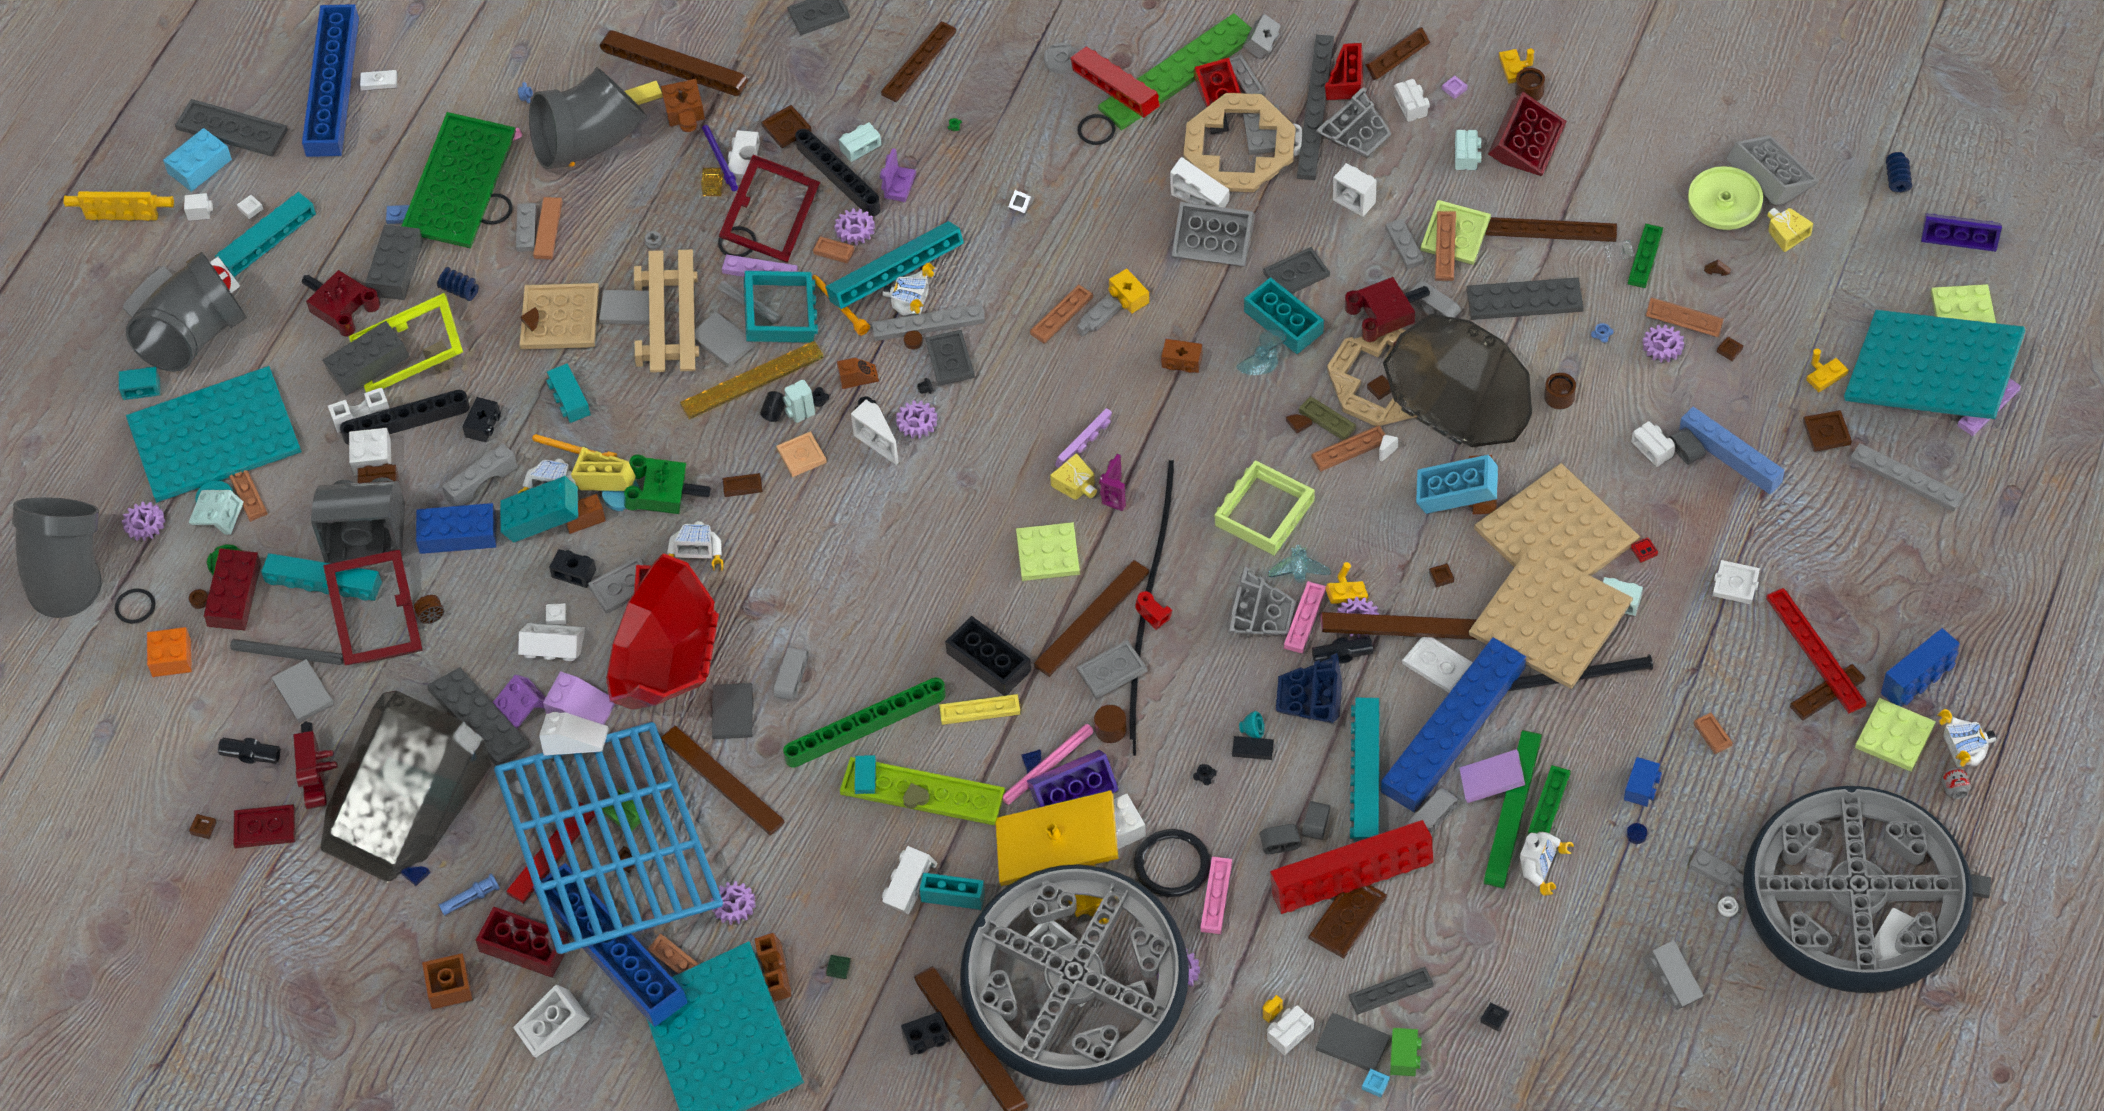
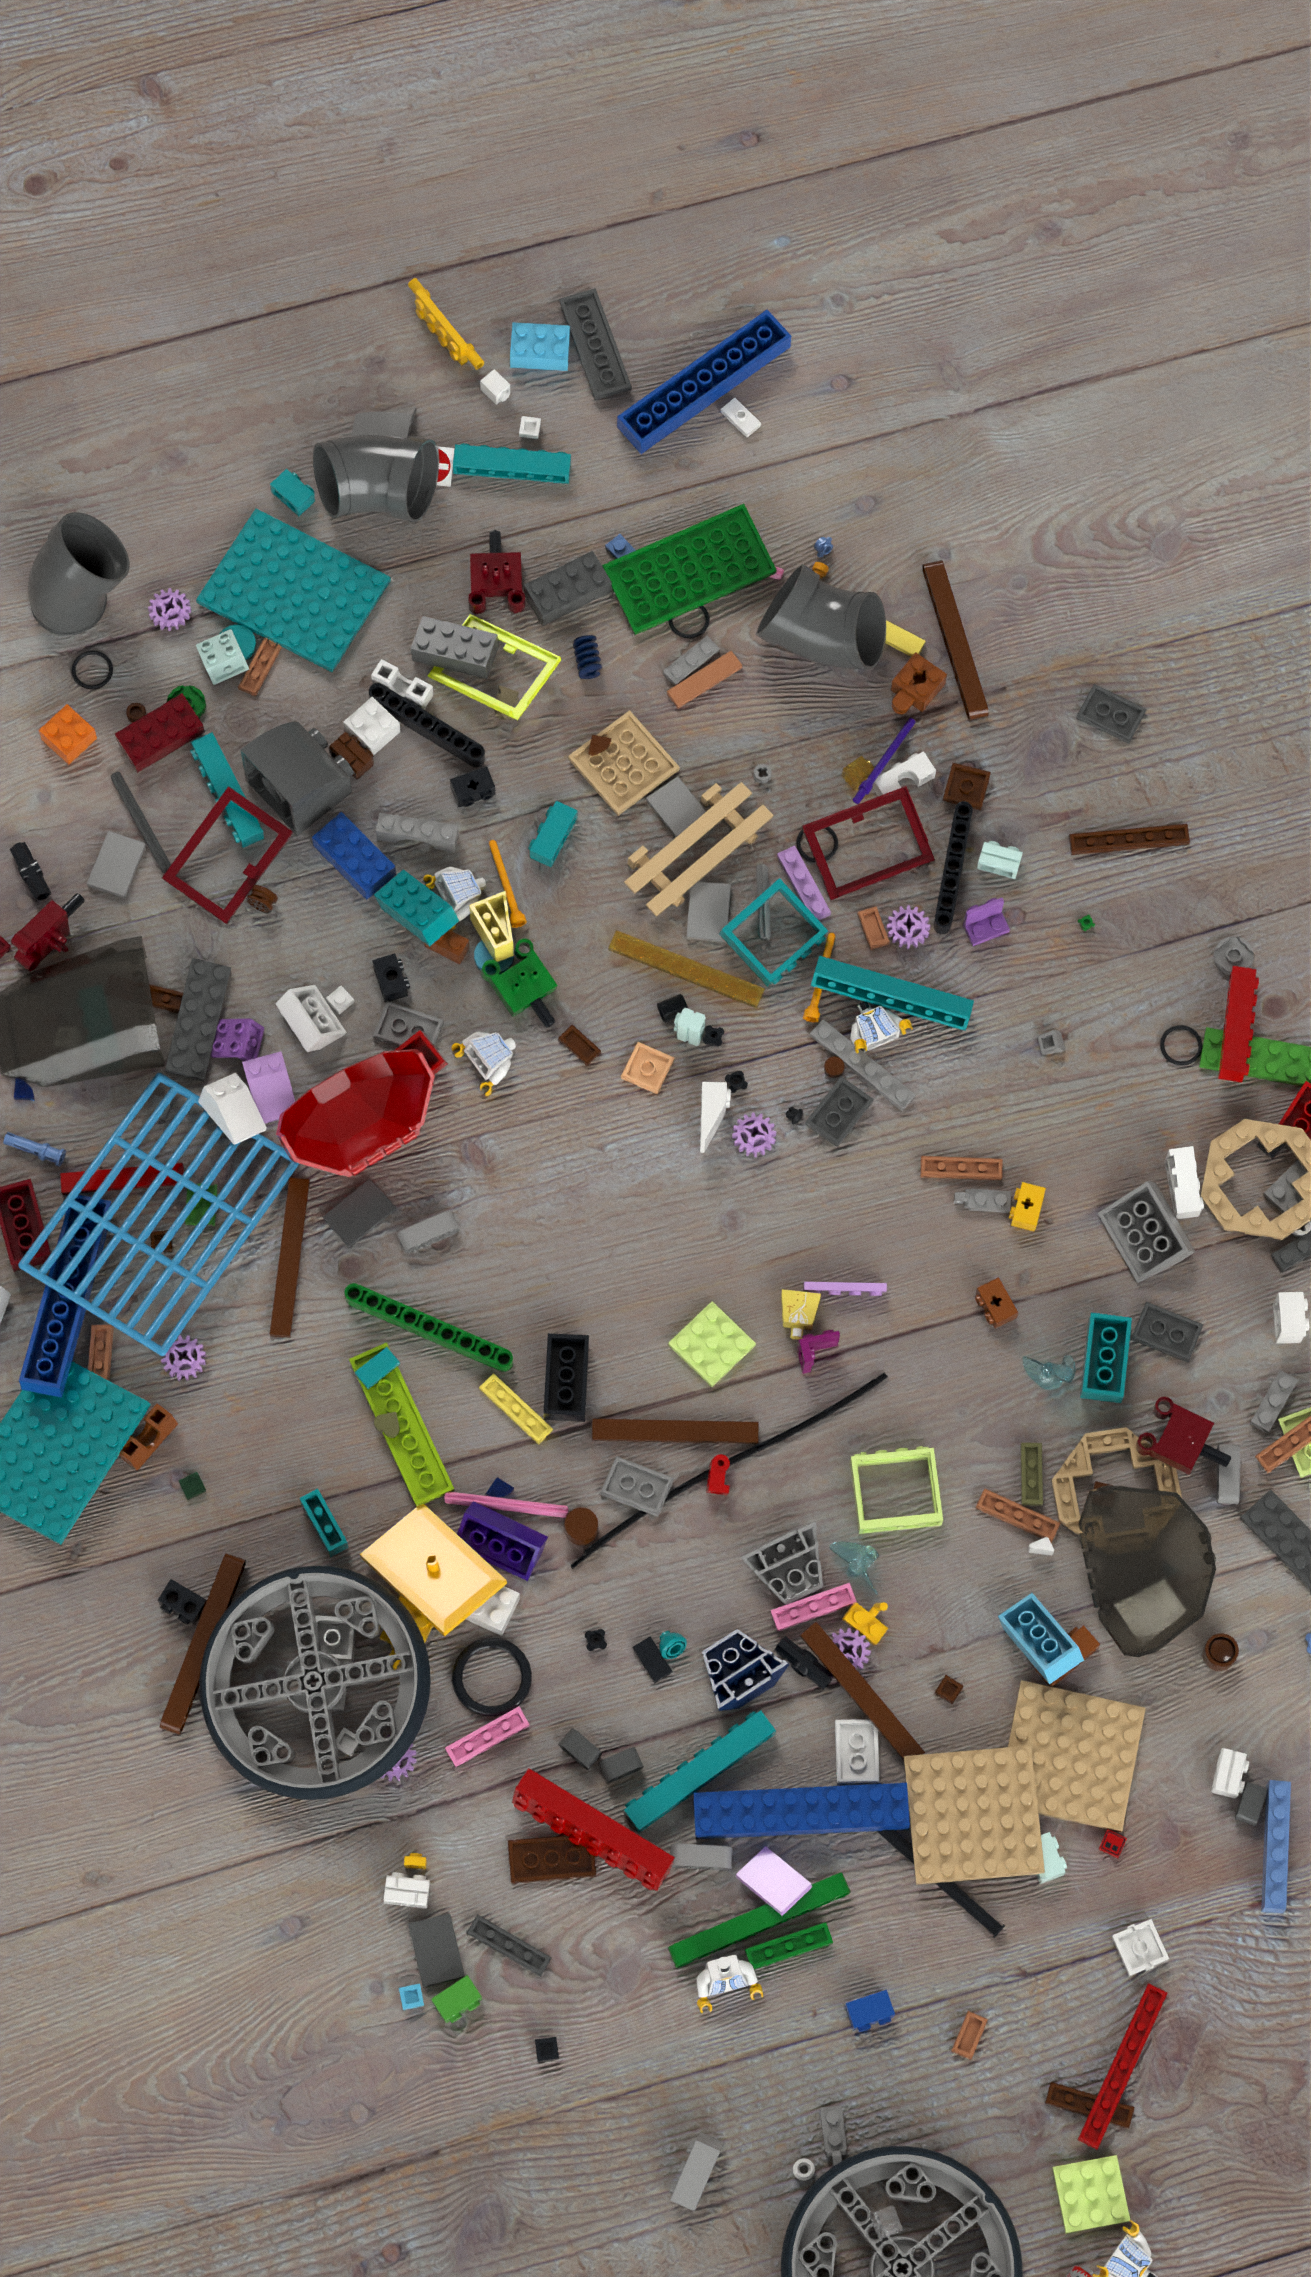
camera: 45 degrees right, 15 degrees up
dark orange slope [837,358,879,389] -> none
white wedge [882,846,938,914] -> none
reddish brown tile [1286,414,1312,434] -> none
clear blue tile [1626,823,1647,844] -> none
blue brick [1881,628,1960,707] -> none

